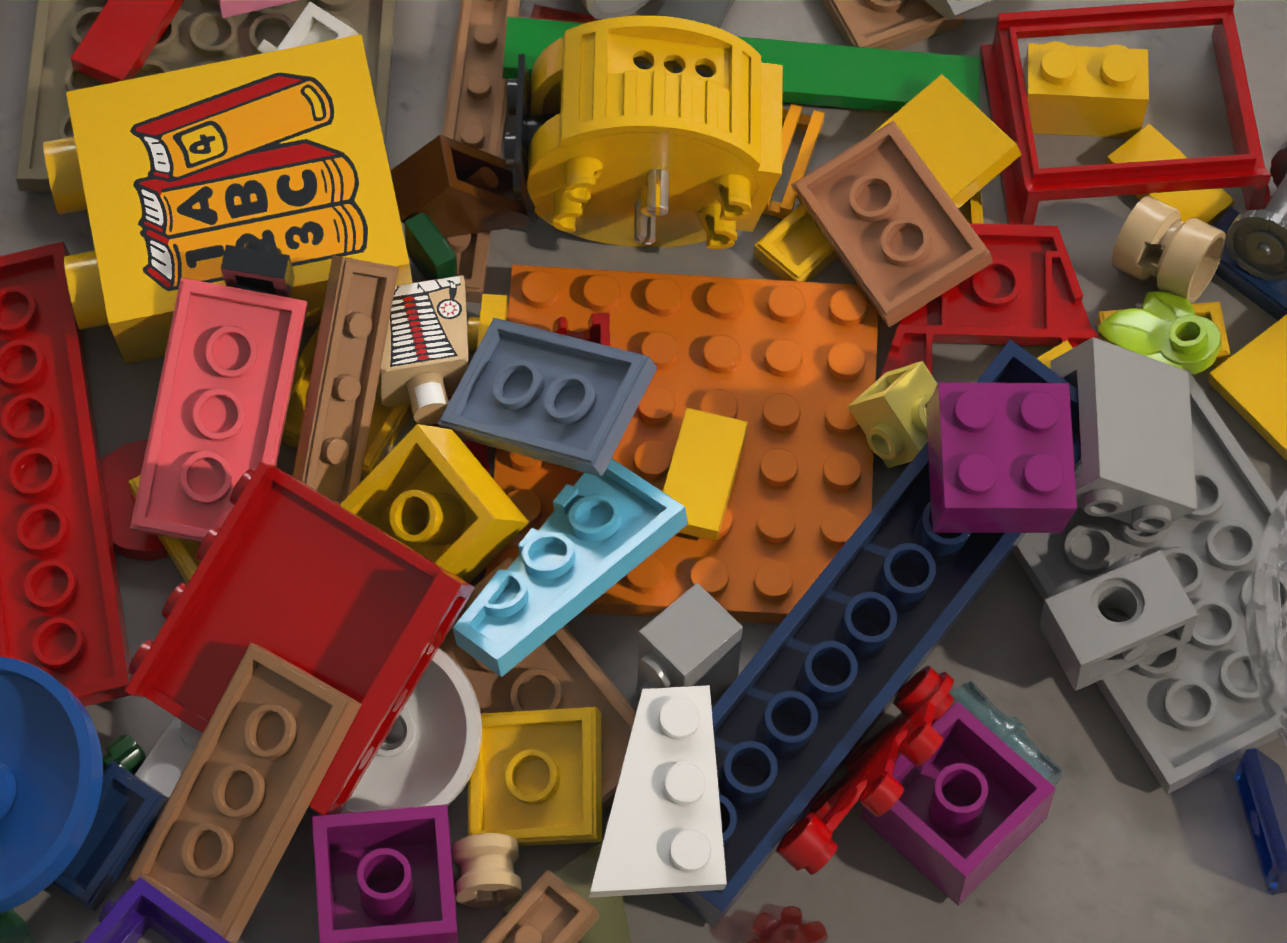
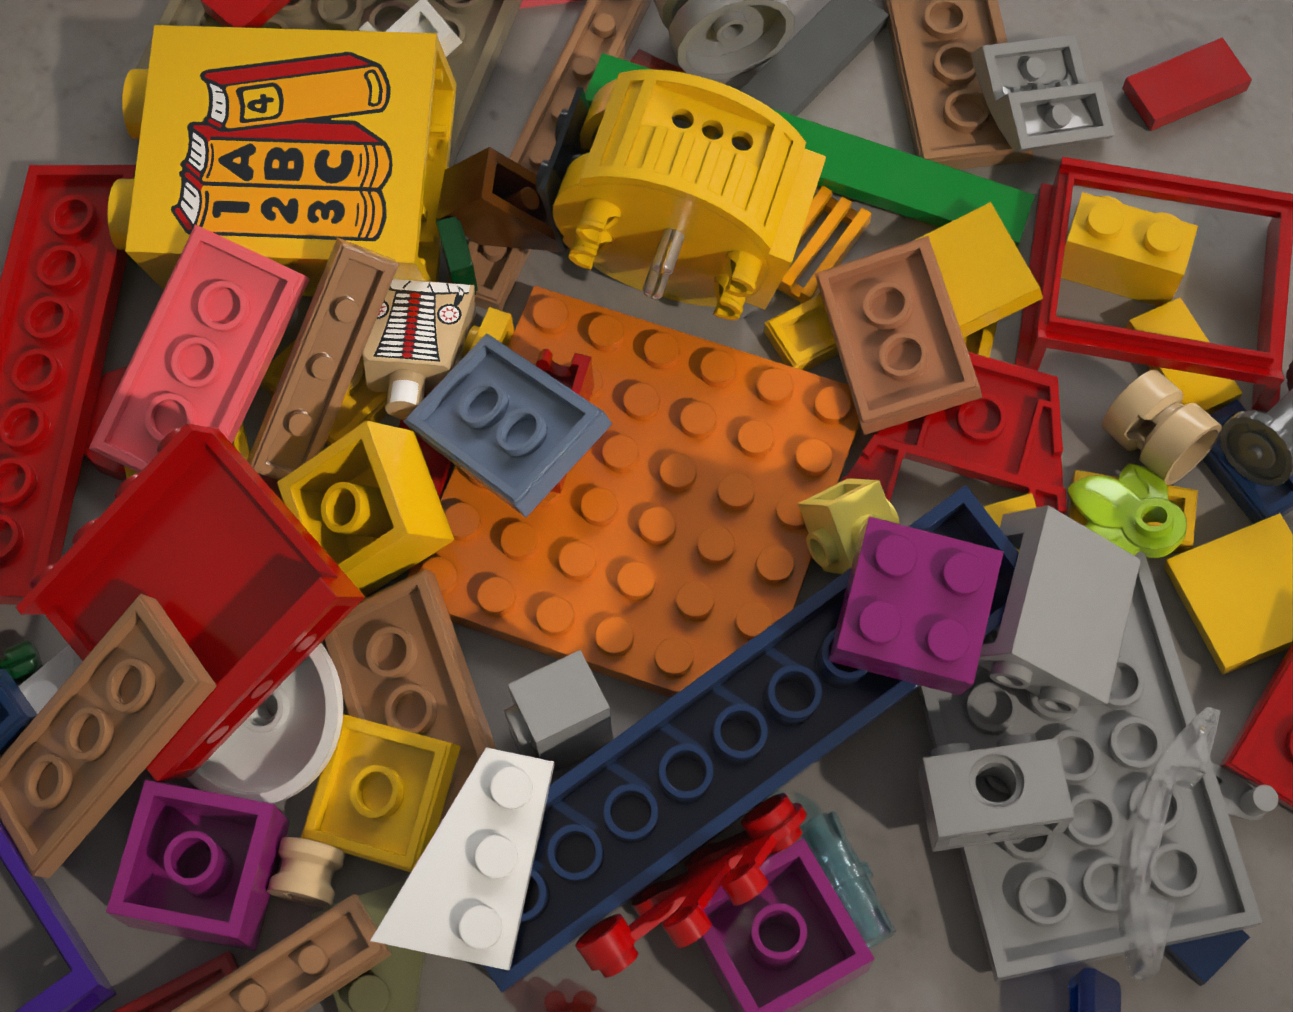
camera: 20 degrees right, 5 degrees up
black plate [221,242,295,298] -> none
medium azure wing [453,458,688,677] -> none
yellow tile [663,408,748,541] -> none

